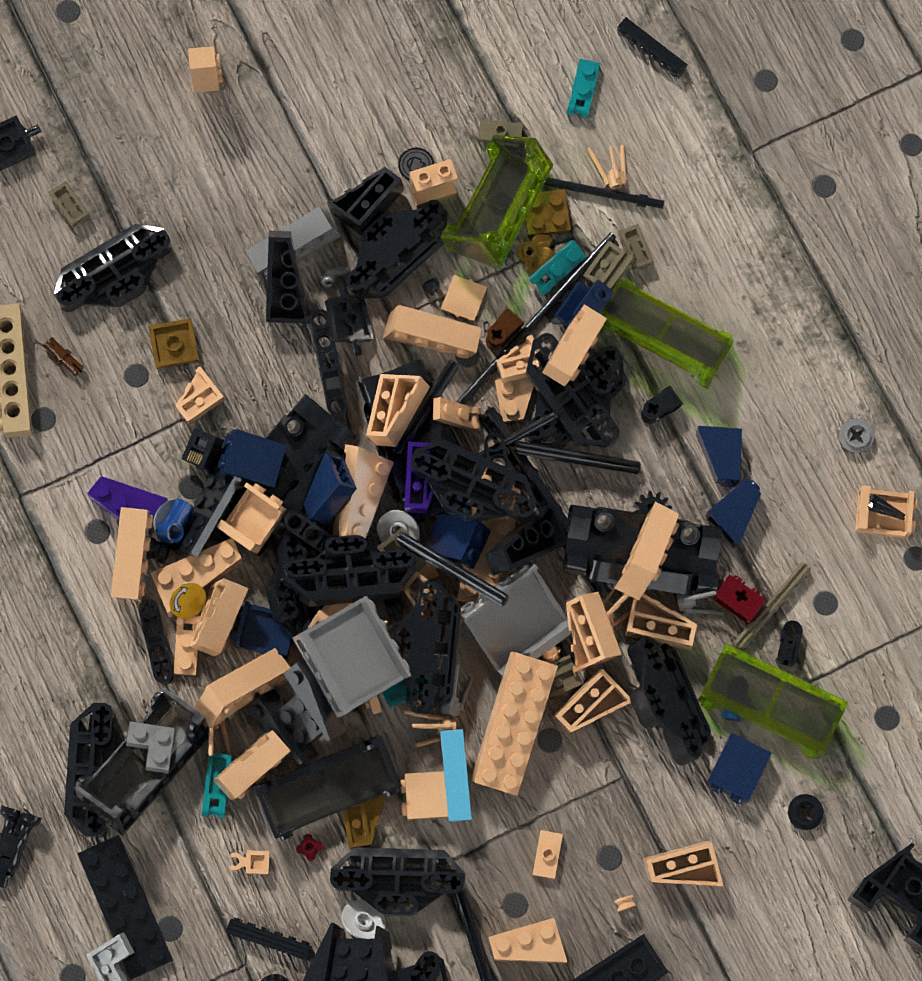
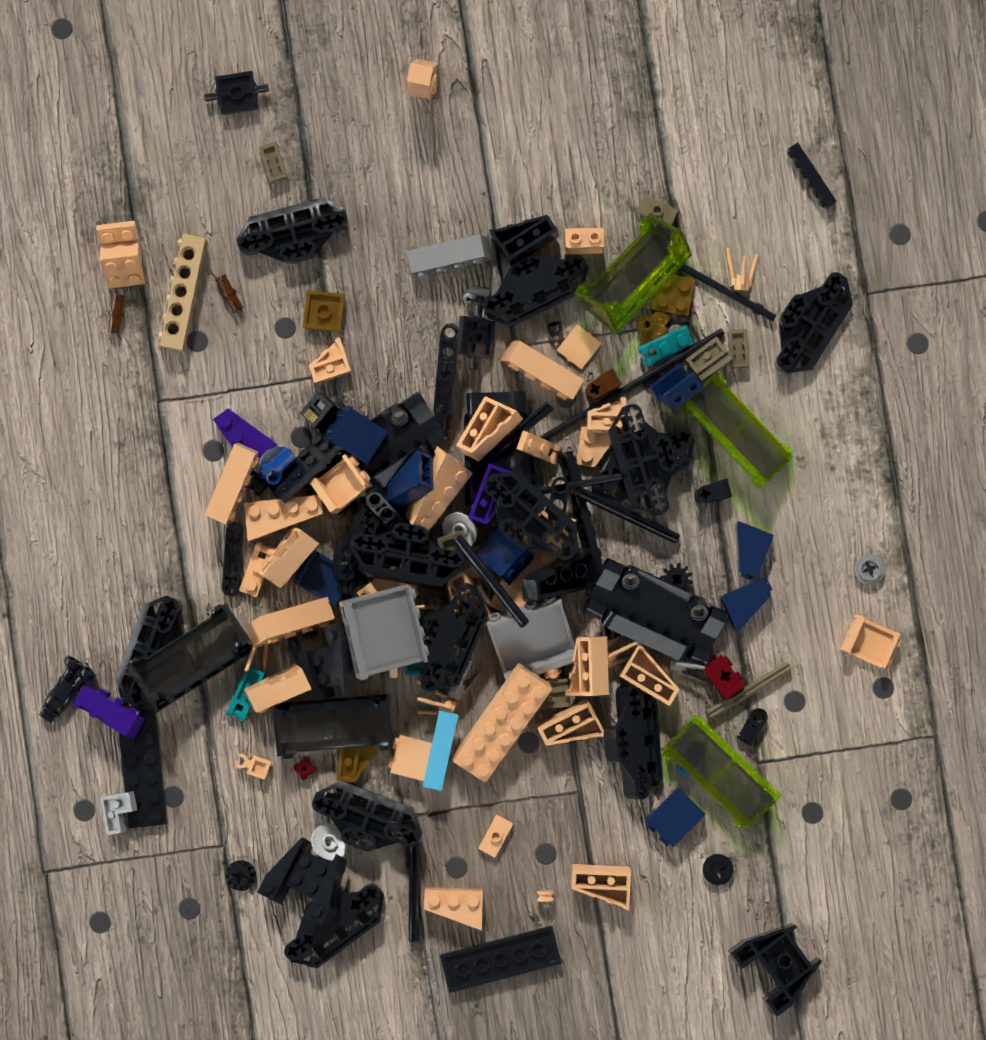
camera: 25 degrees right, 10 degrees up
light grey plate [126,722,175,773] -> none
yellow sticker [169,583,206,619] -> none
black piece [226,917,312,961] -> none
black wedge [266,230,310,324] -> none
sticker [398,147,434,181] -> none
light nougat wedge [542,304,607,386] -> none
teal plate [567,59,600,119] -> none
light nougat wedge [615,502,679,600] -> none
black piece [868,494,906,520] -> none
none -> dark purple wedge [73,685,146,739]
none -> black connector [775,272,853,374]

